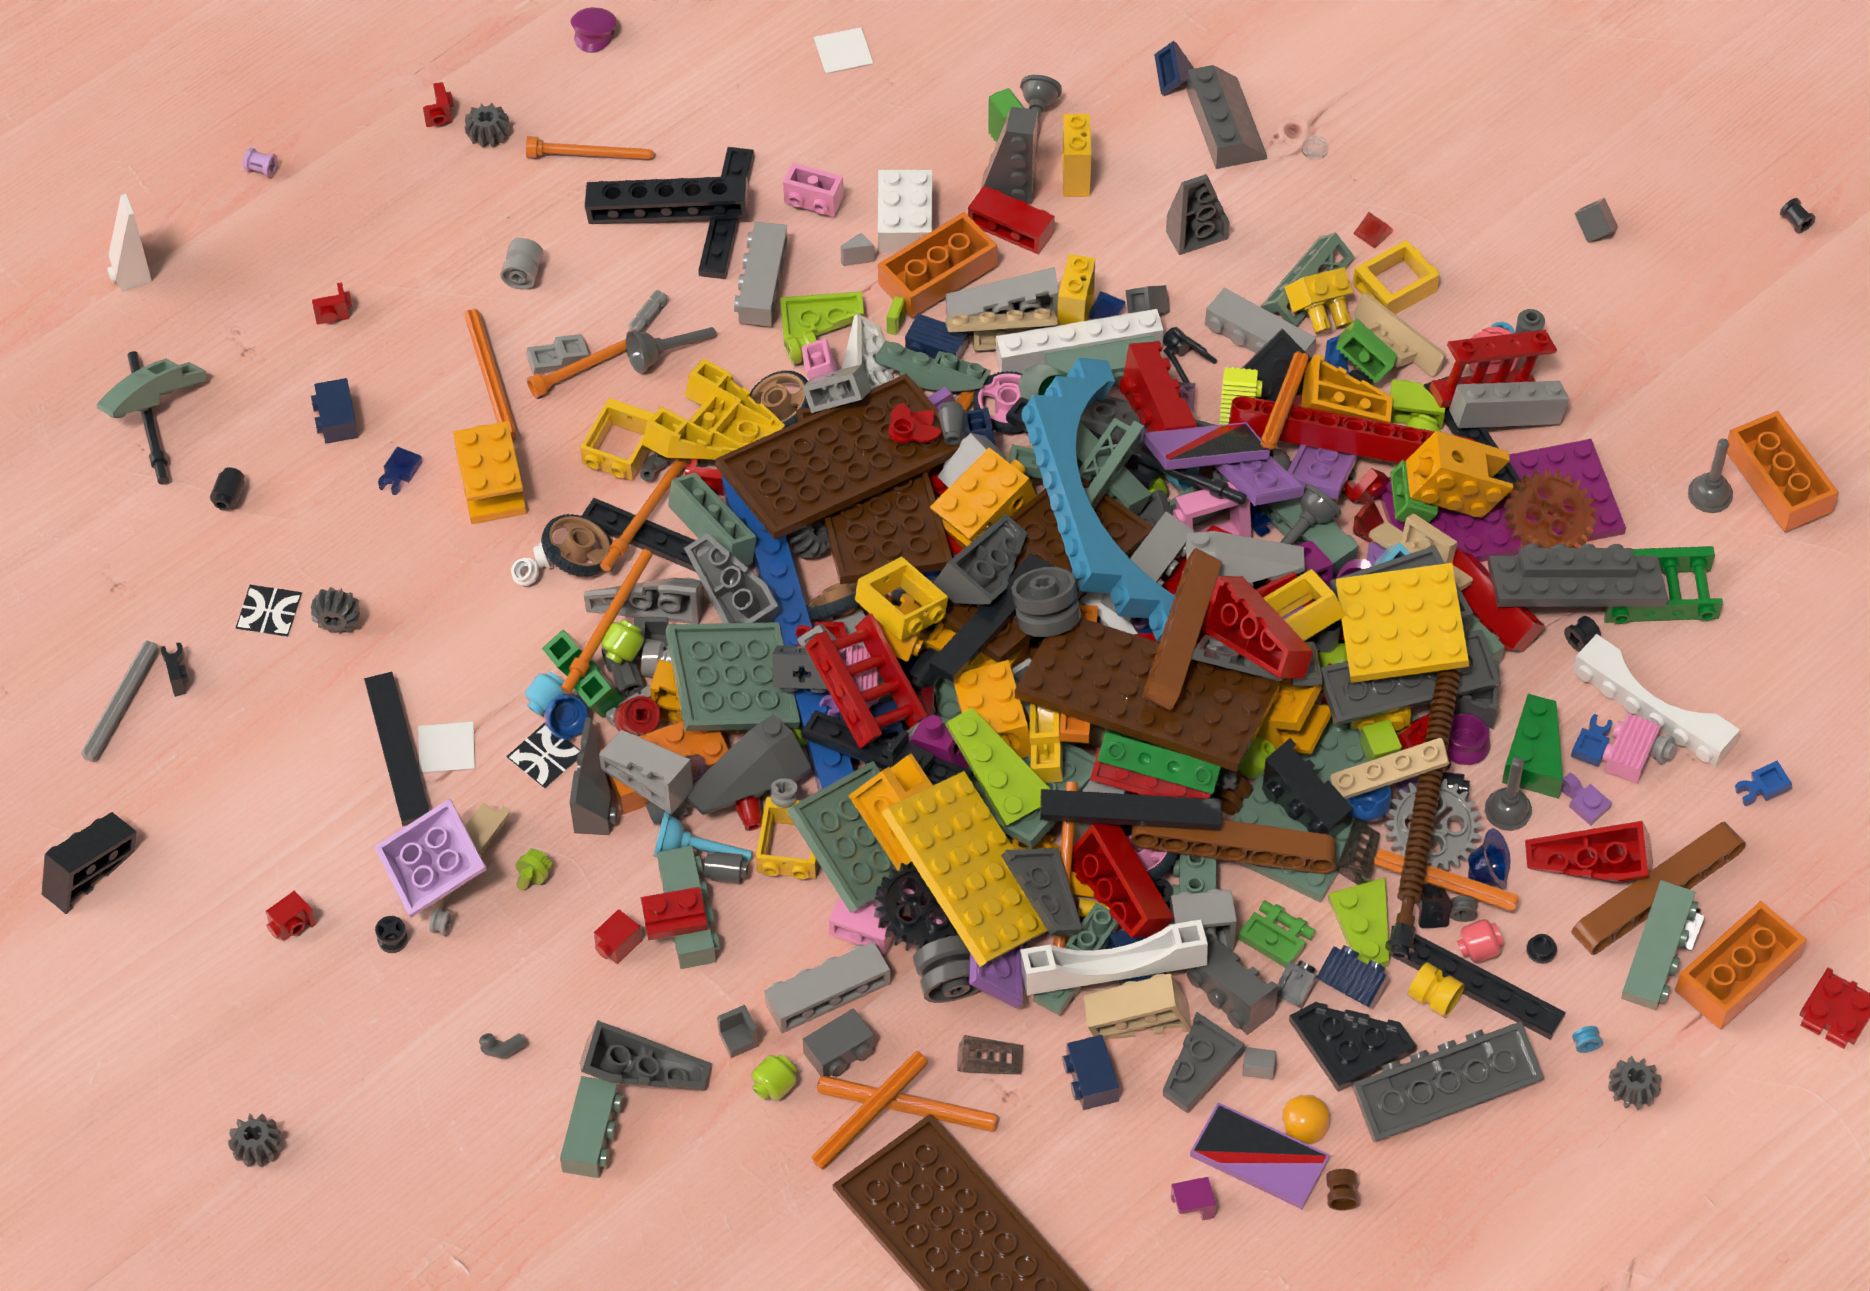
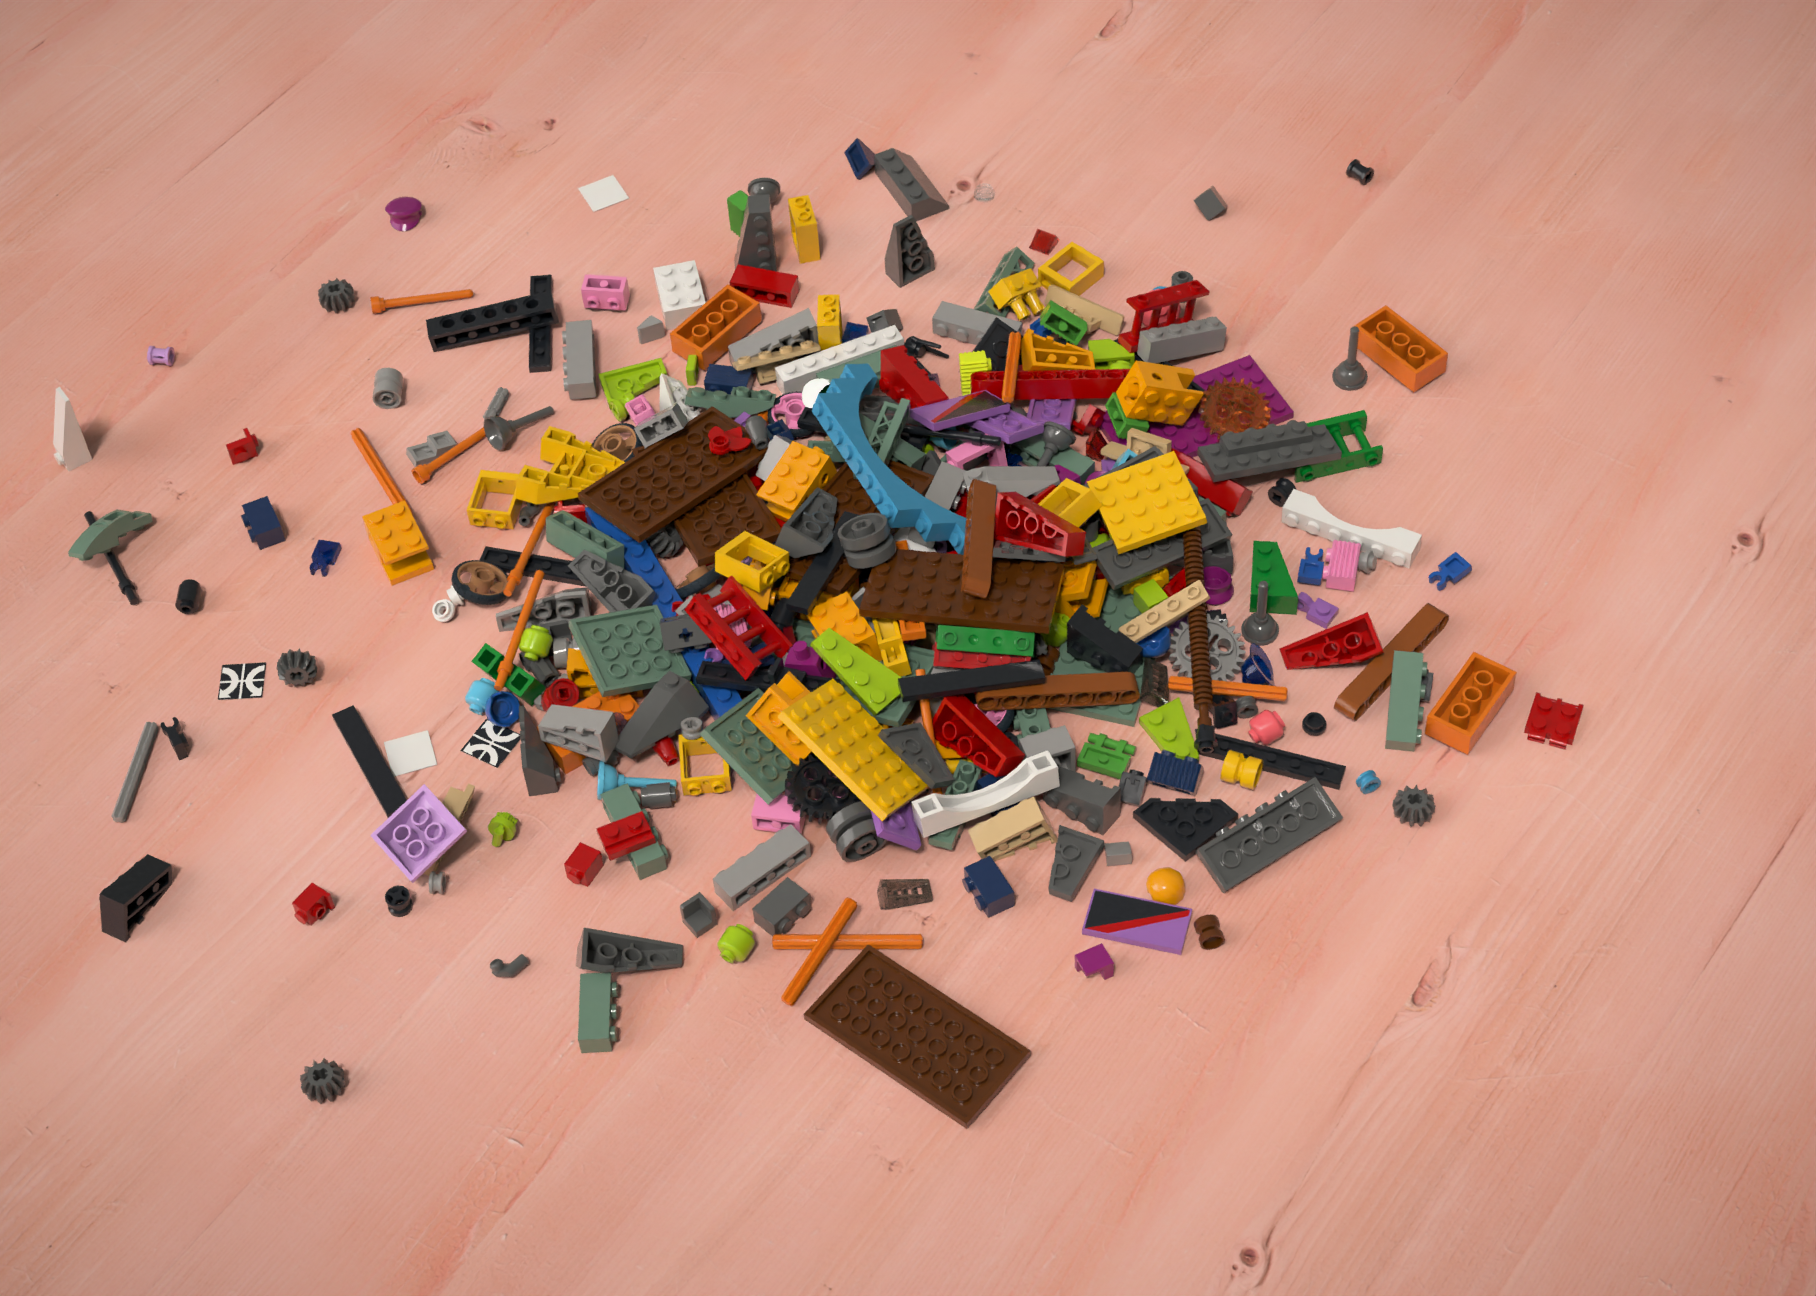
camera: 10 degrees left, 5 degrees down
red bracket [423,82,454,127] -> none

